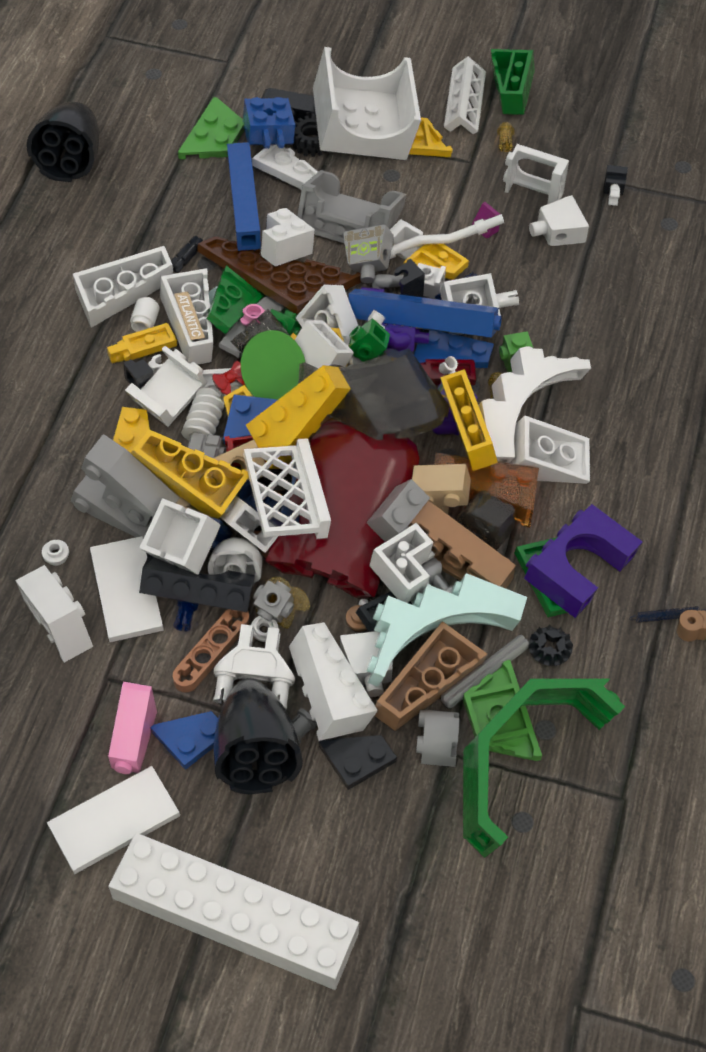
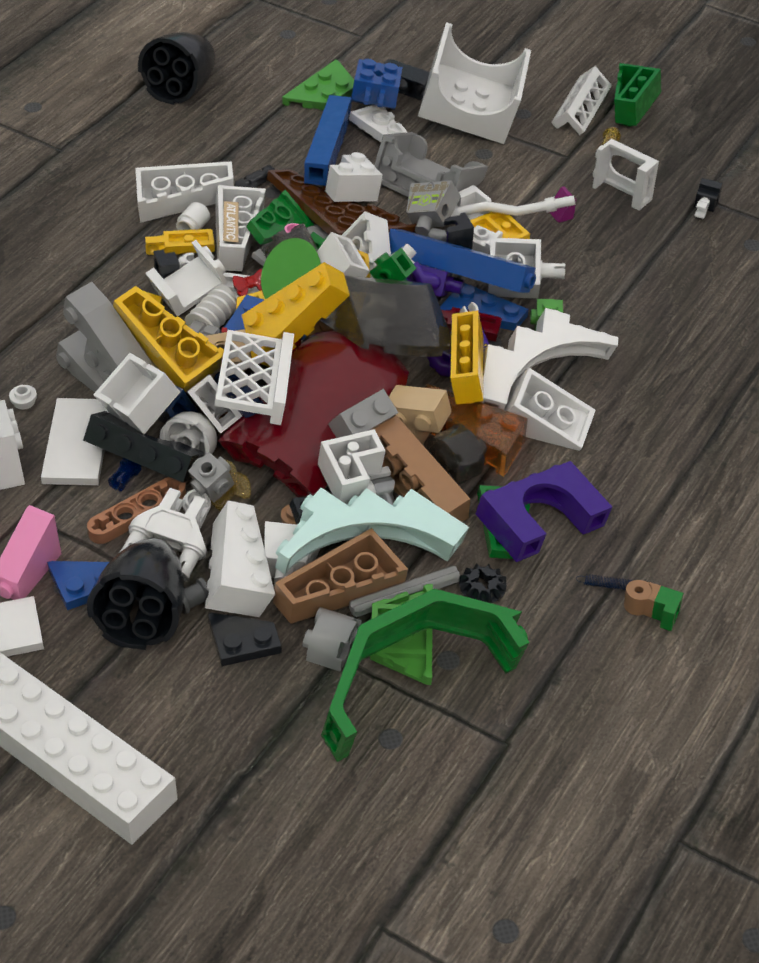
camera: 15 degrees right, 10 degrees down
black tyre [292,115,327,157] -> none
yellow wing [409,118,453,157] -> none
white torso [529,195,589,246] -> none

